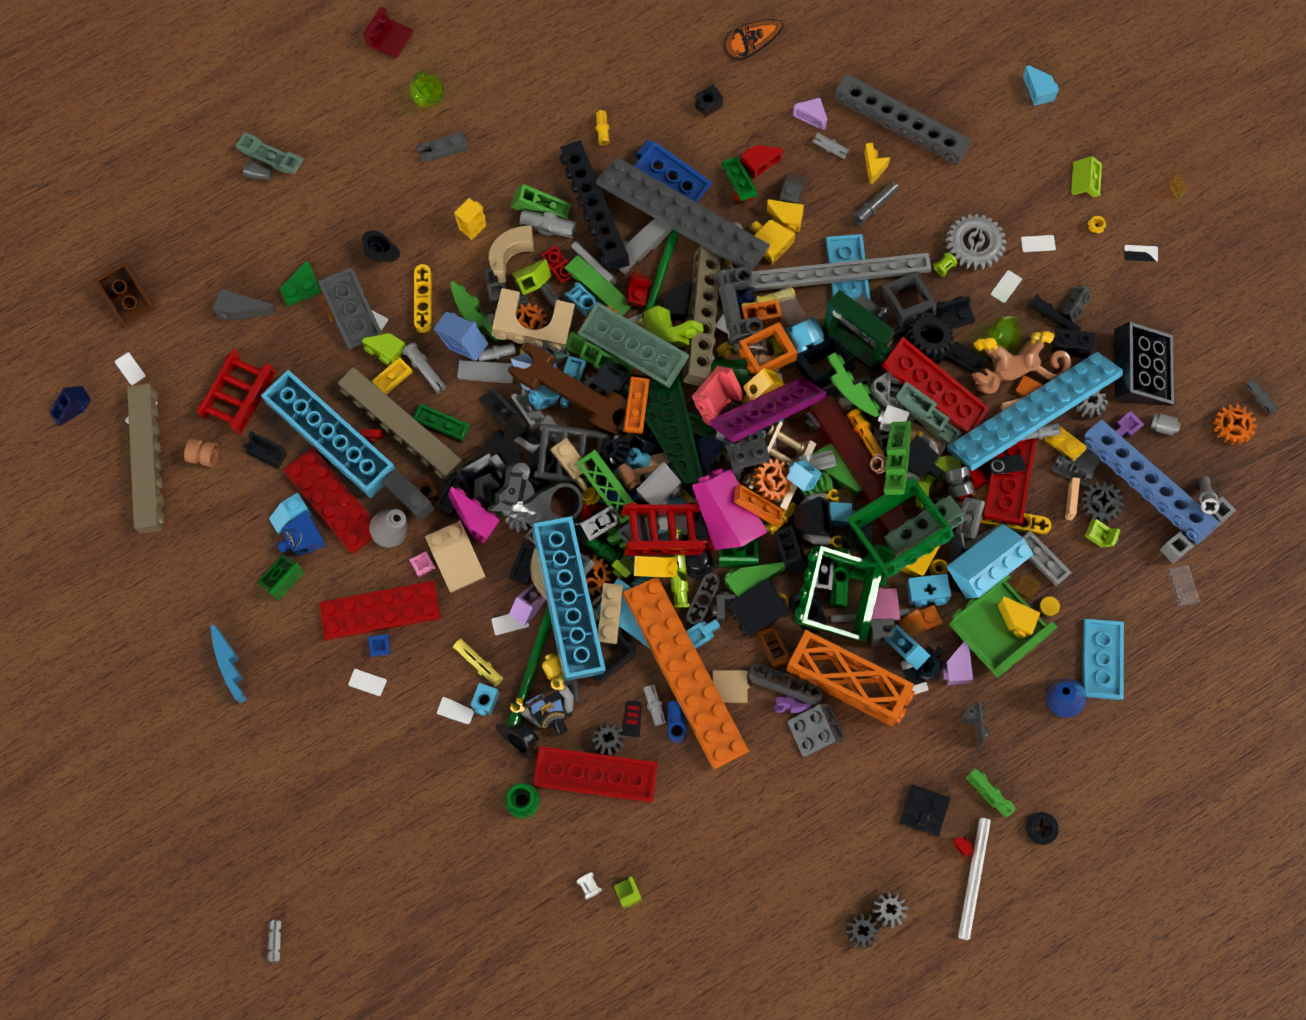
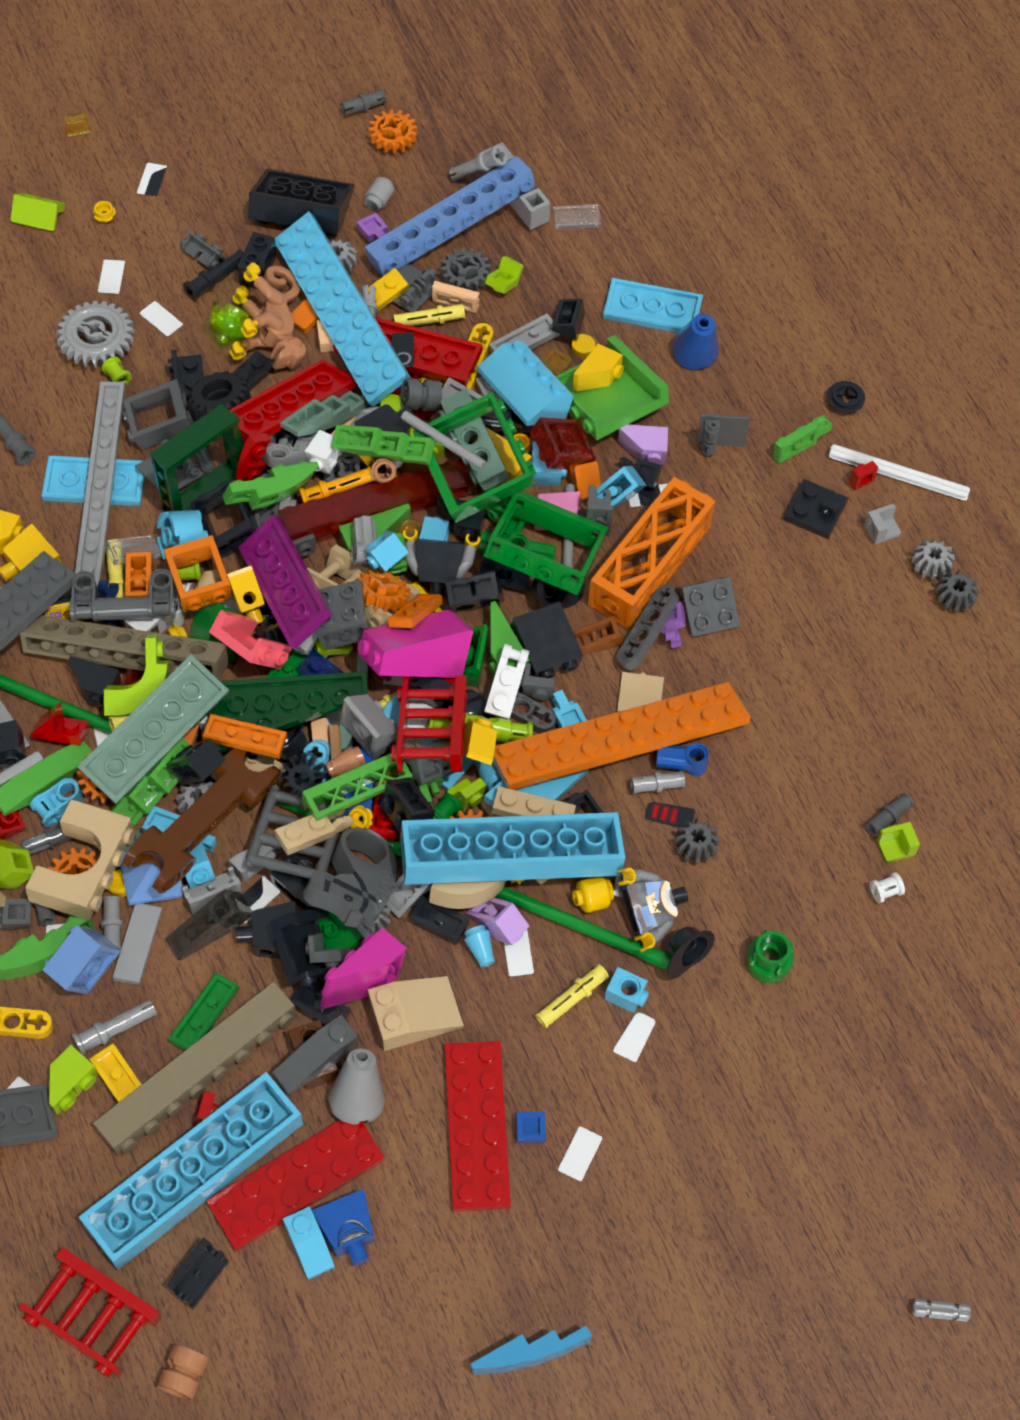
camera: 90 degrees left, 10 degrees down
green slope [256,554,305,601] -> none
bright pink tile [410,551,436,577] -> none
red plate [533,746,658,803] -> none
none -> red slope [236,433,272,482]
none -> light yellow pin [393,303,465,326]
none -> light grey bar [401,411,486,470]
none -> medium azure cone [464,925,495,968]
none -> white plate [484,644,529,719]
none -> clear red plate [530,417,596,469]
none -> black slope [552,299,585,340]
none -> light grey panel [864,504,901,545]
none -> dark grey pin [865,793,914,836]

